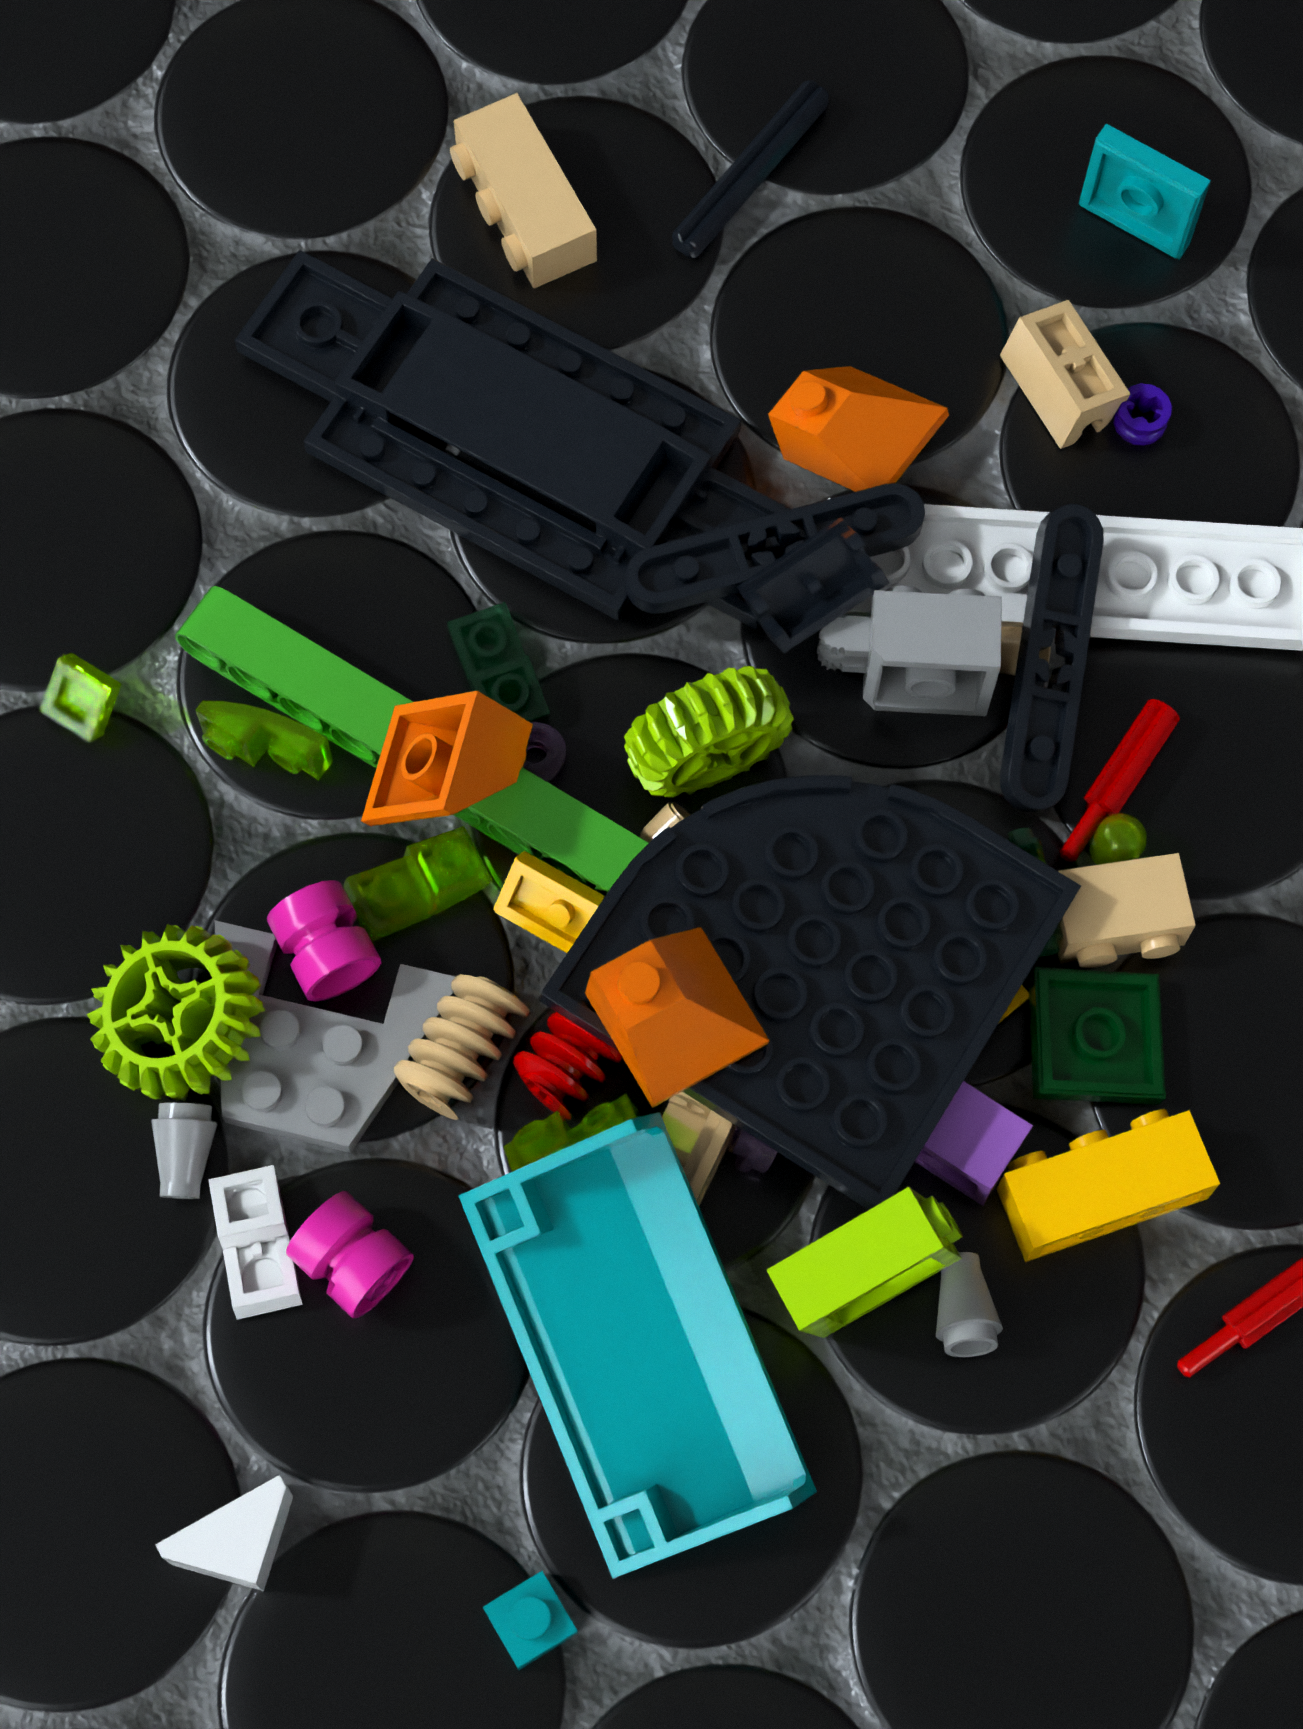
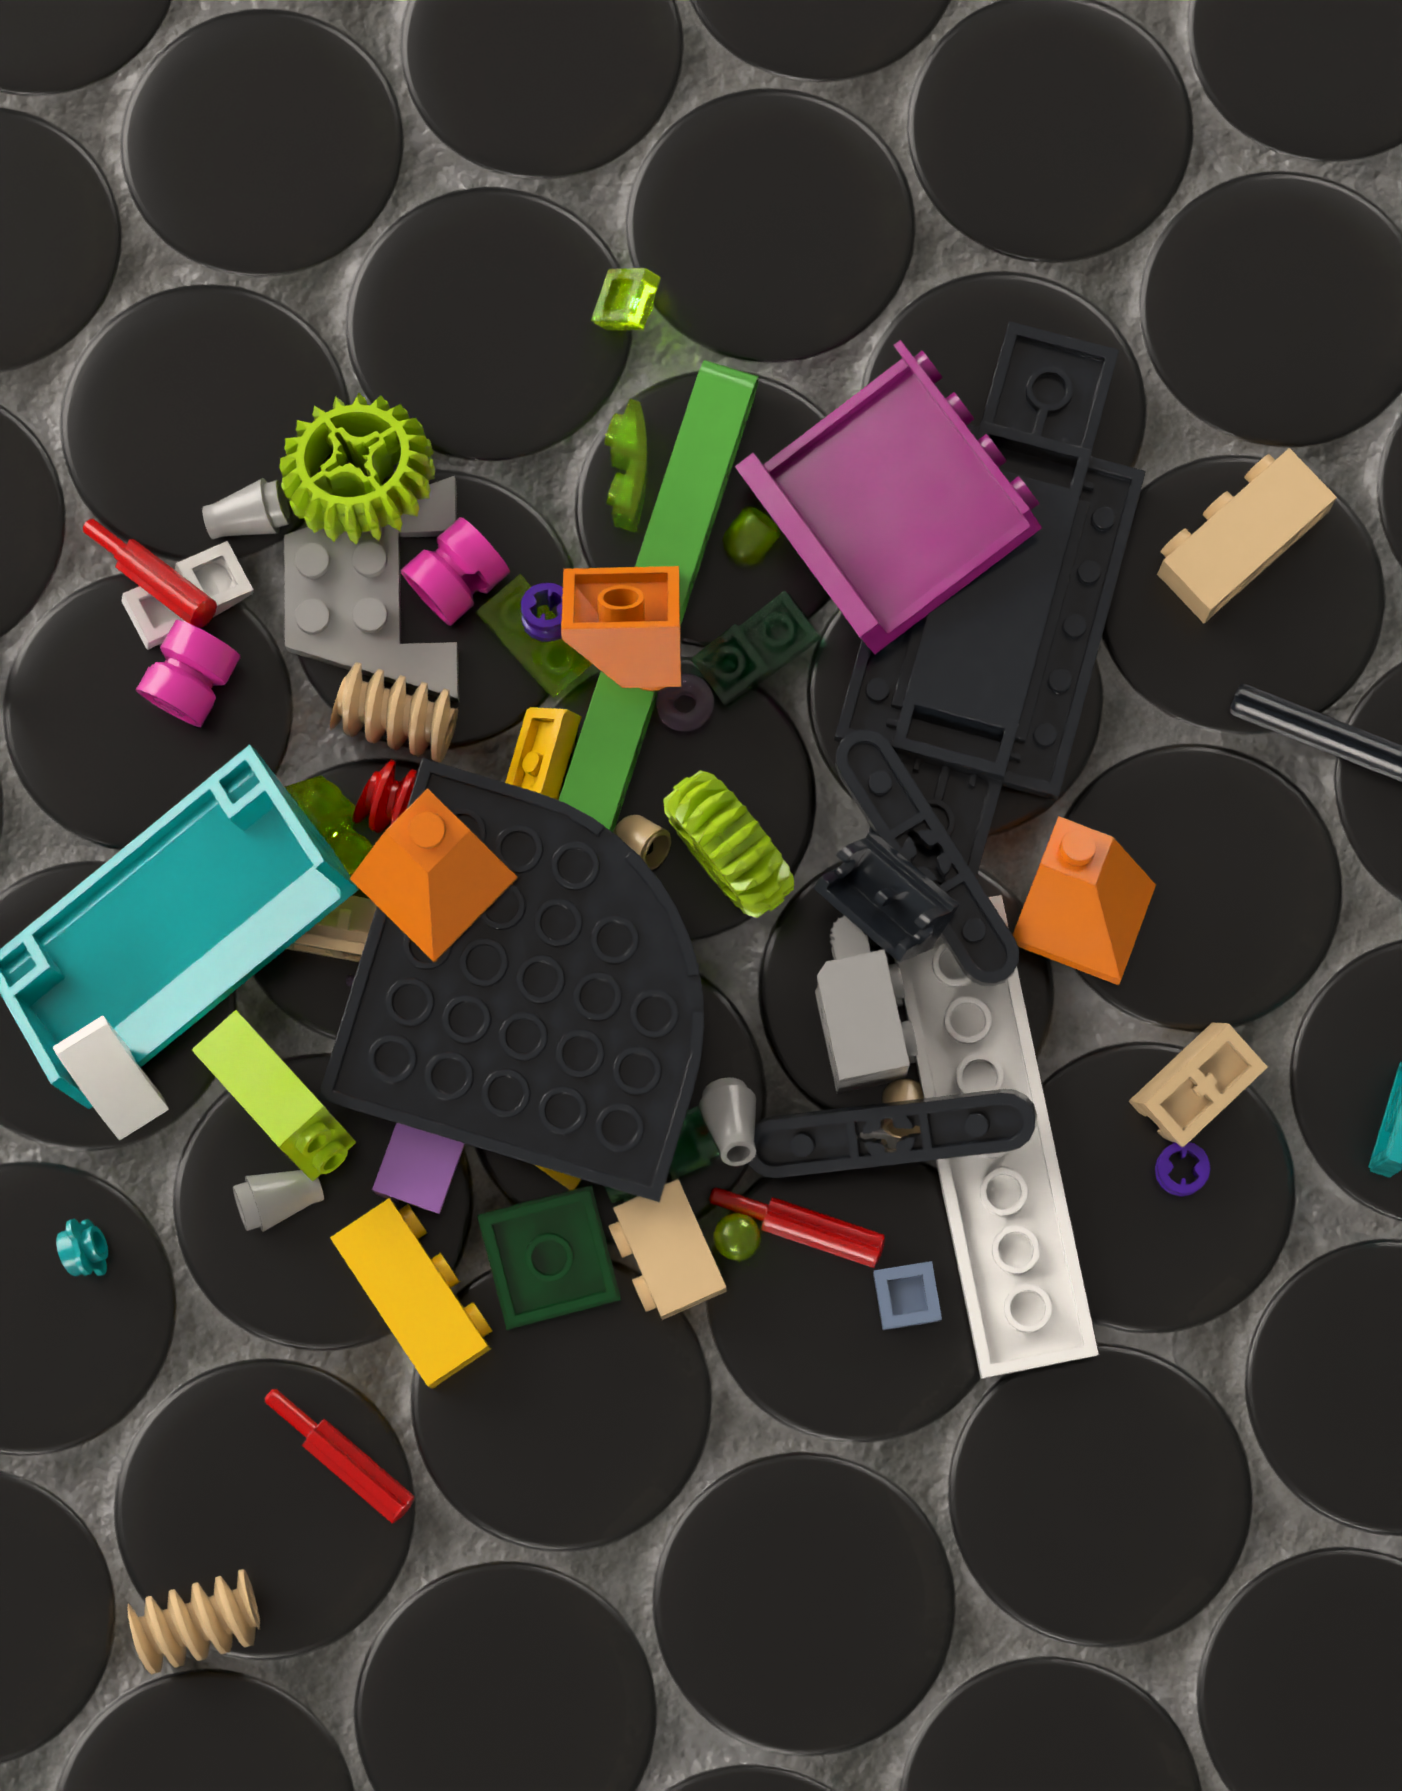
camera: 80 degrees right, 10 degrees up
none -> white slope [53,1016,169,1141]
none -> teal plate [56,1219,108,1276]
none -> red axle [83,519,217,628]
none -> dark purple bush [521,583,563,642]
none -> light grey cone [698,1078,756,1166]
none -> clear neon green piece [723,506,781,565]
none -> magenta panel [735,340,1042,654]
none -> sand blue plate [873,1261,942,1331]

